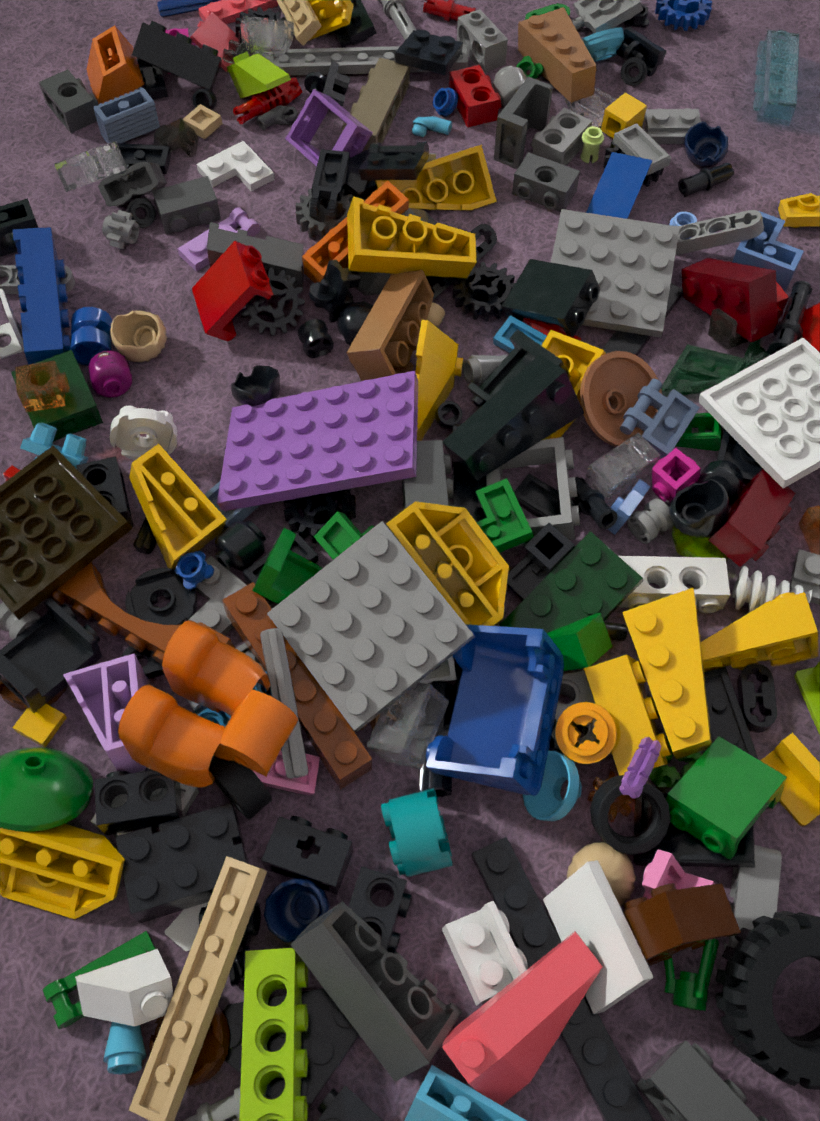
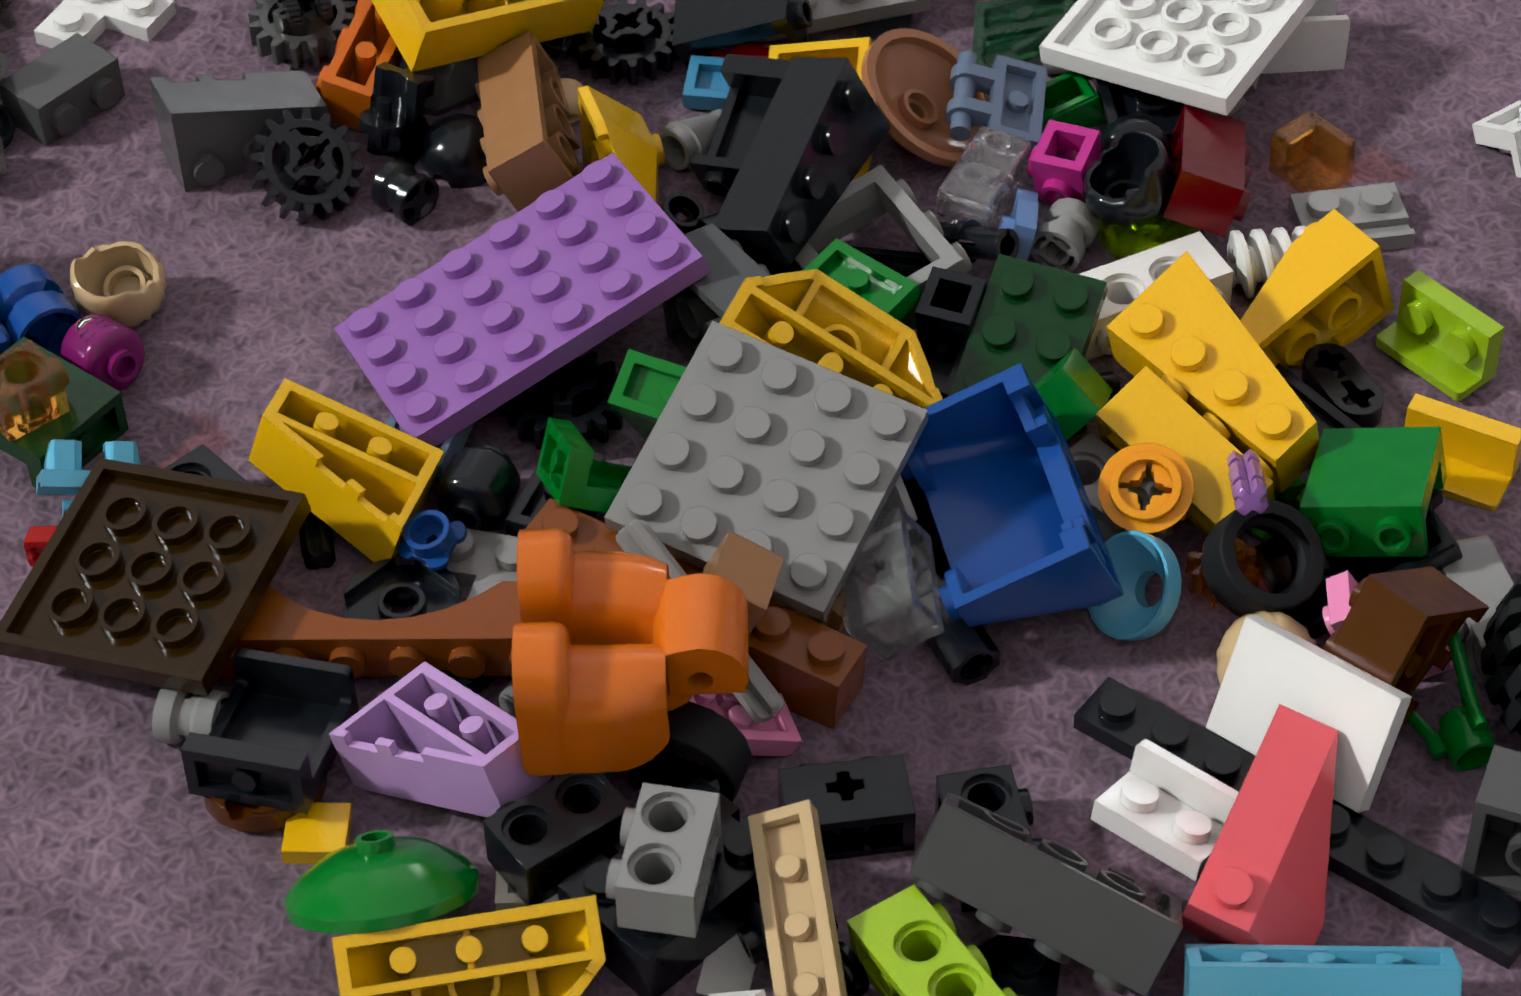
camera: 25 degrees left, 15 degrees down
white plate [110,406,177,460] -> none
lavender plate [177,208,260,272] -> none
red panel [192,241,273,341] -> none
black hair [231,365,280,406] -> none
dark blue hair [264,879,330,943] -> none
teal brick [381,788,454,877] -> none
none -> light grey brick [606,783,722,938]
none -> medium nougat brick [702,530,784,635]

